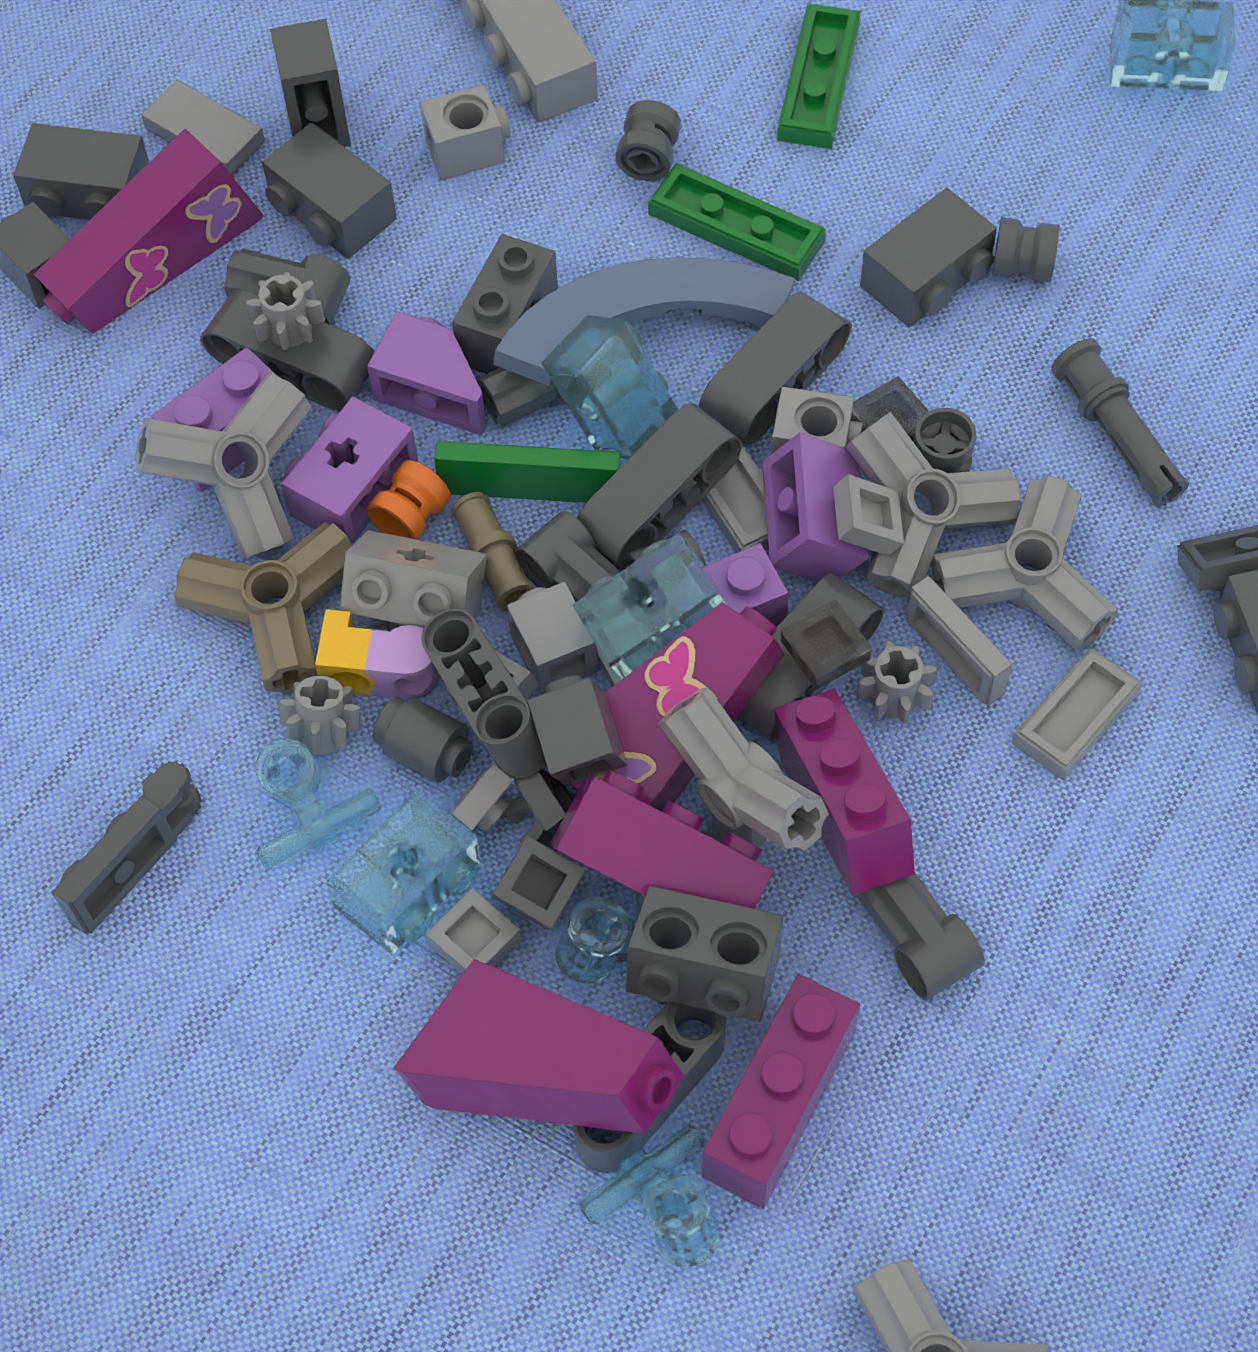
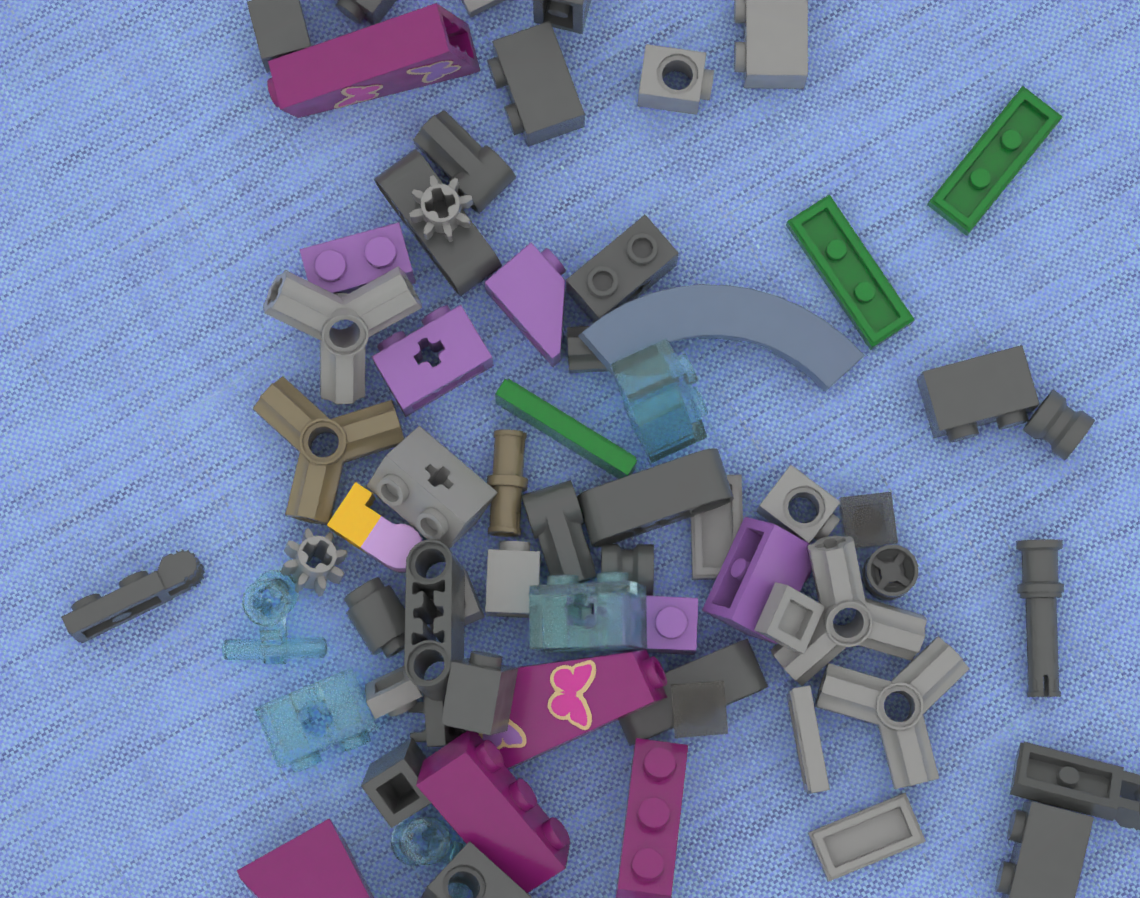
camera: 25 degrees right, 20 degrees up
orange wheel [366,460,451,540] -> none
light grey plate [425,888,522,974] -> none
dark grey wheel [615,100,681,181] -> none
light grey piece [658,687,829,851] -> none
dark grey beam [698,291,852,445] -> none
light grey gear [857,641,937,724] -> none

